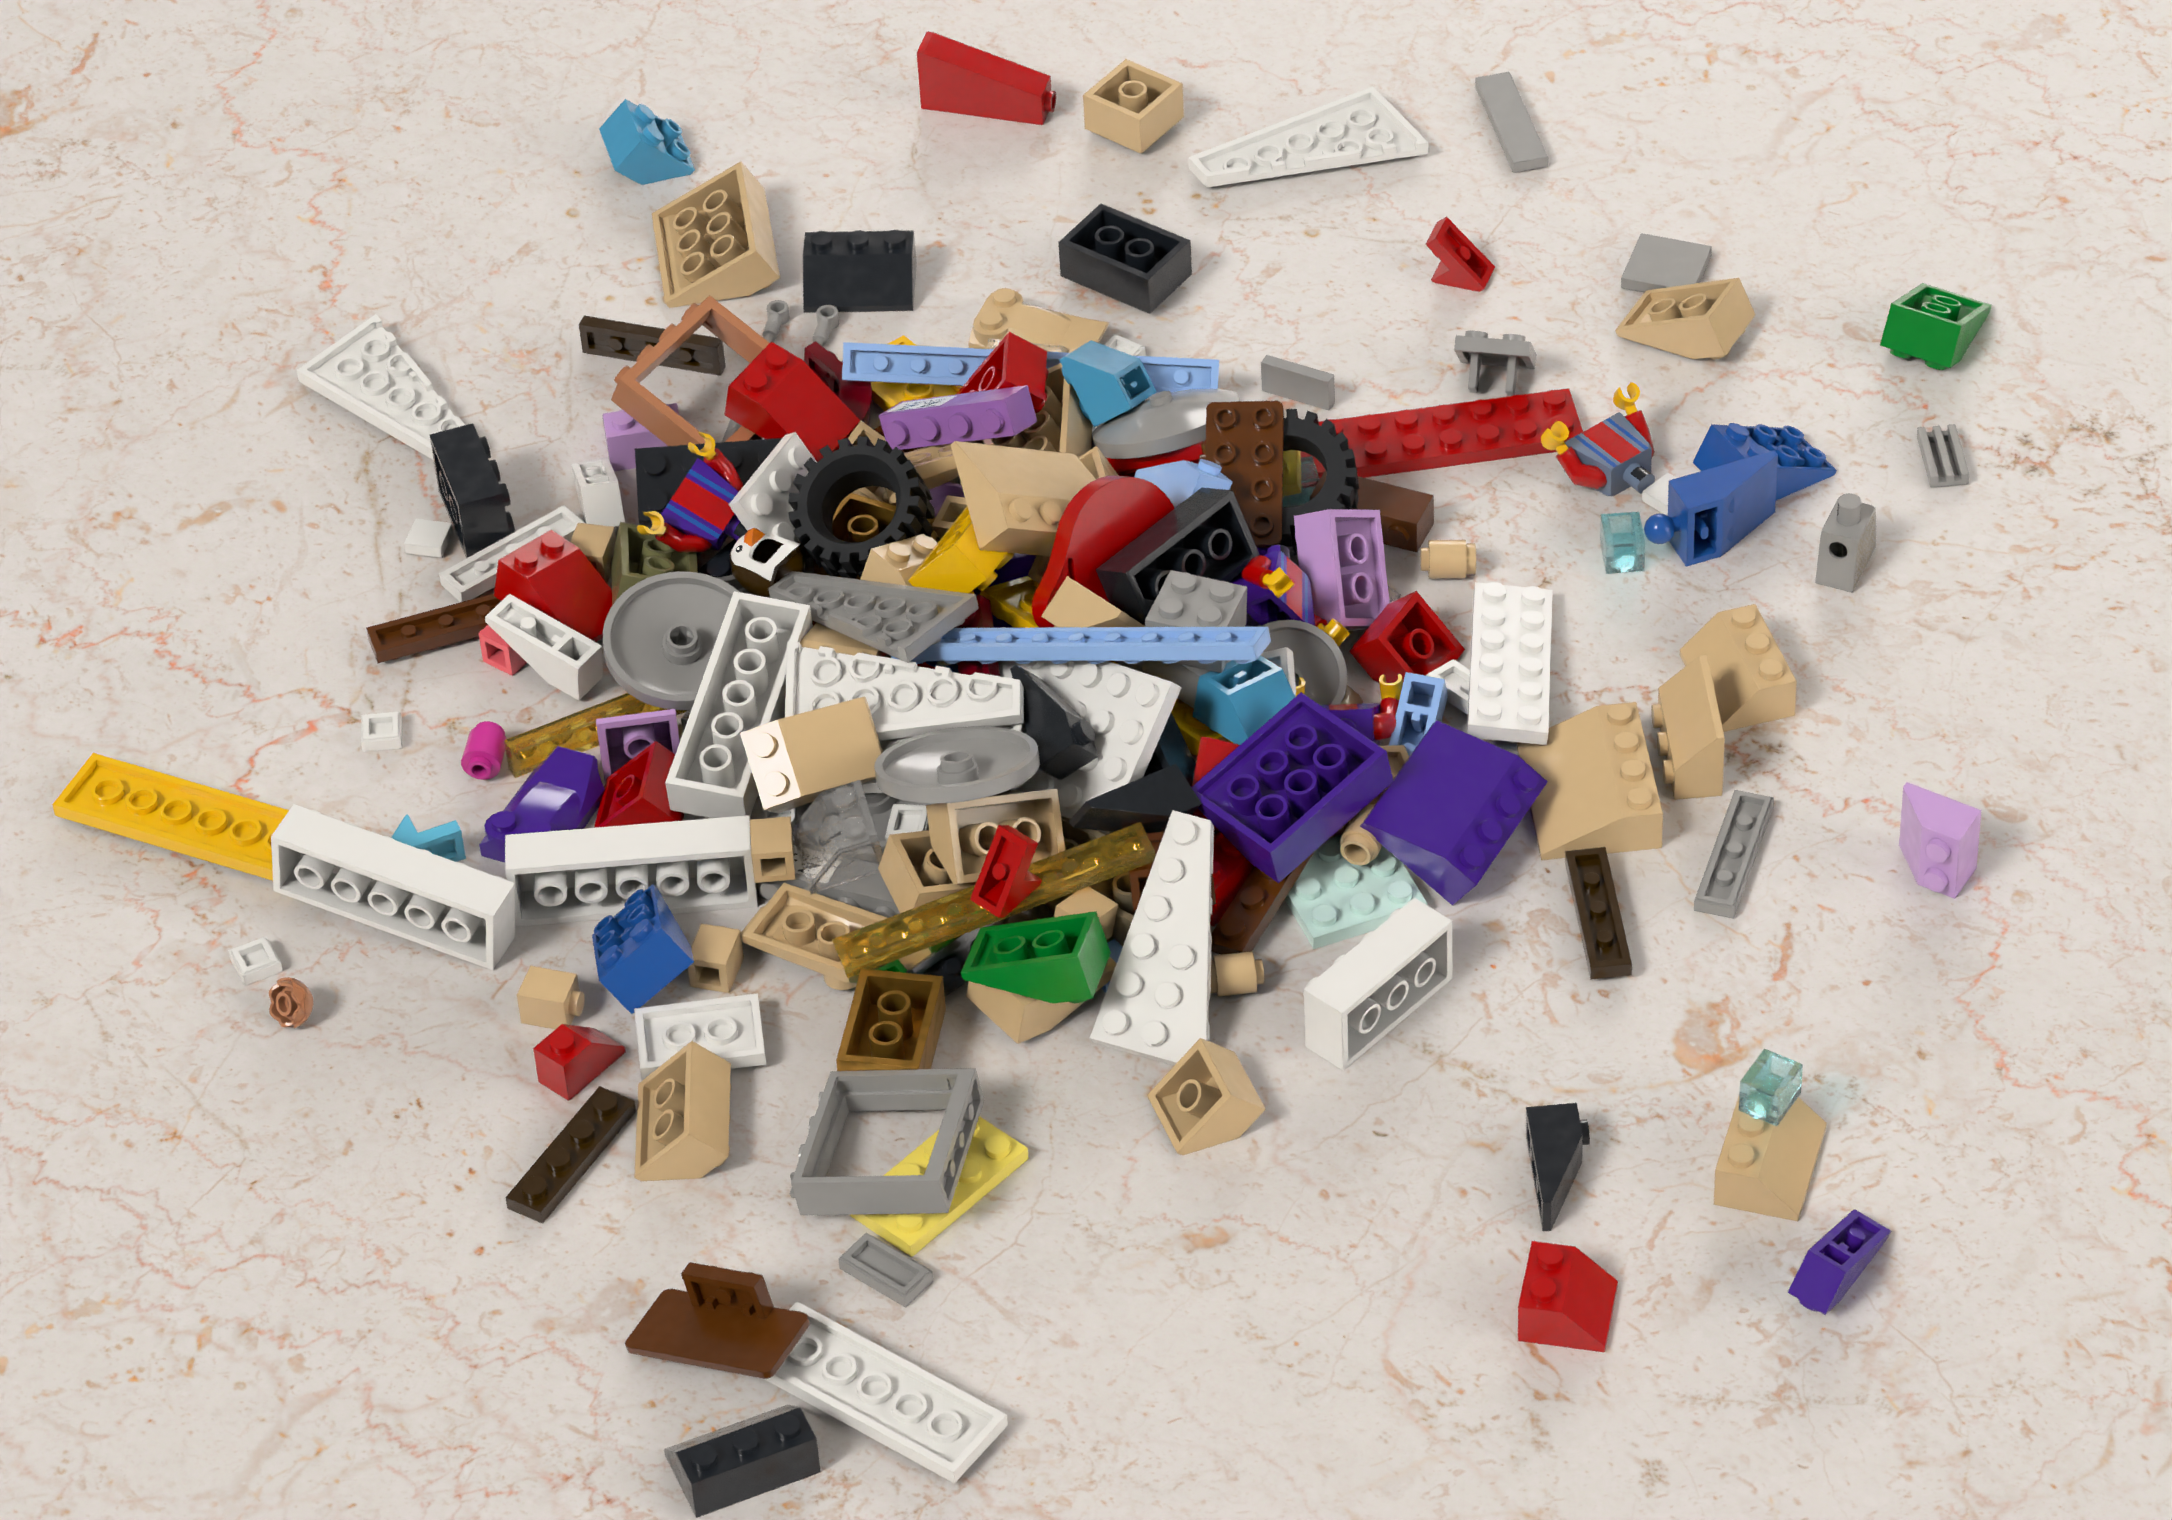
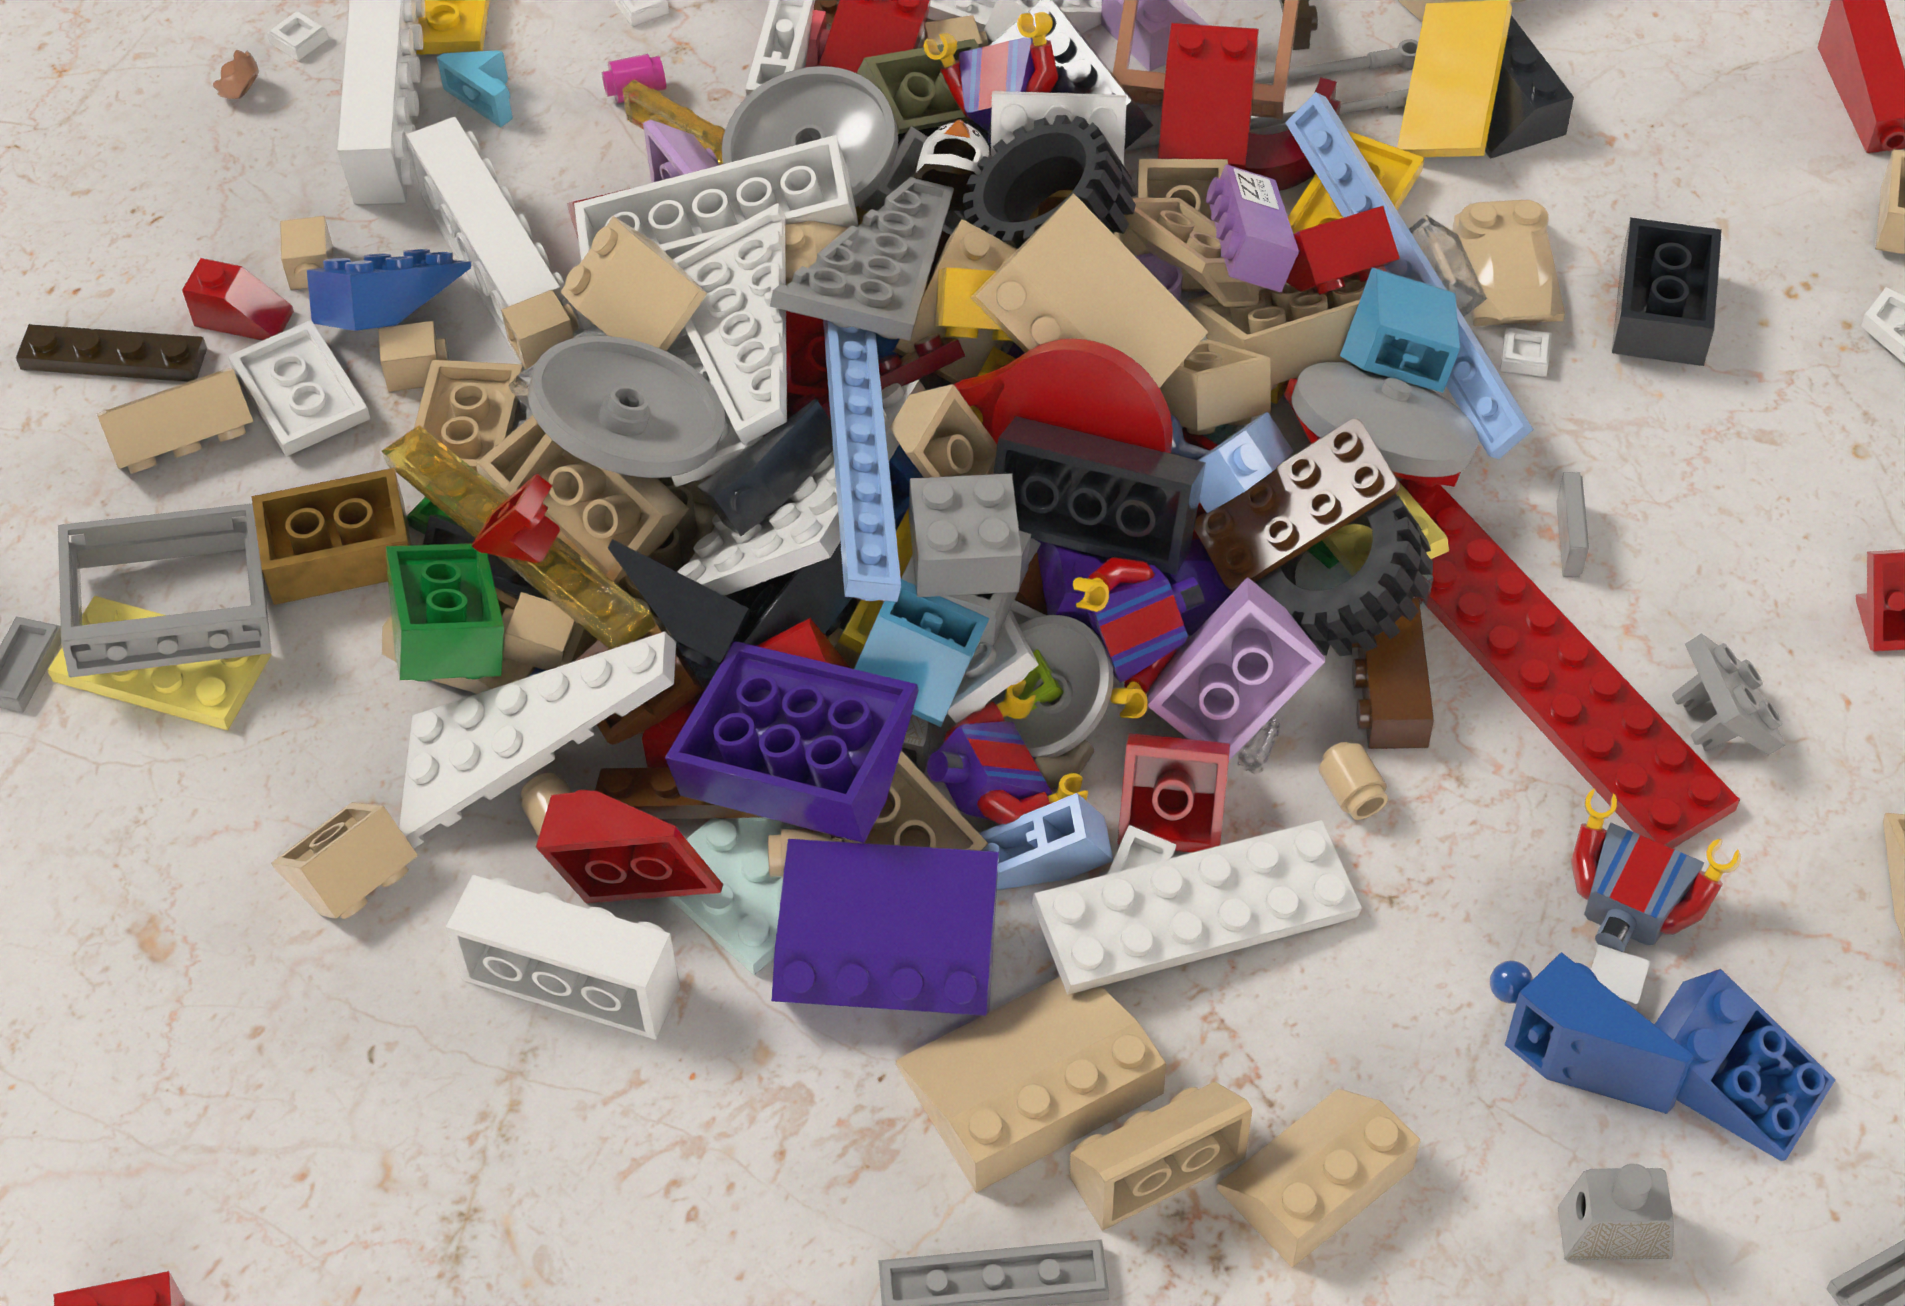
camera: 65 degrees right, 10 degrees up
dark purple slope [479,746,605,863] -> none
black slope [1526,1103,1590,1232] -> none
dark brown plate [1565,847,1632,980] -> none
clear light blue brick [1600,512,1645,574] -> none
none -> red slope [536,790,723,903]
none -> yellow tile [1397,0,1512,157]

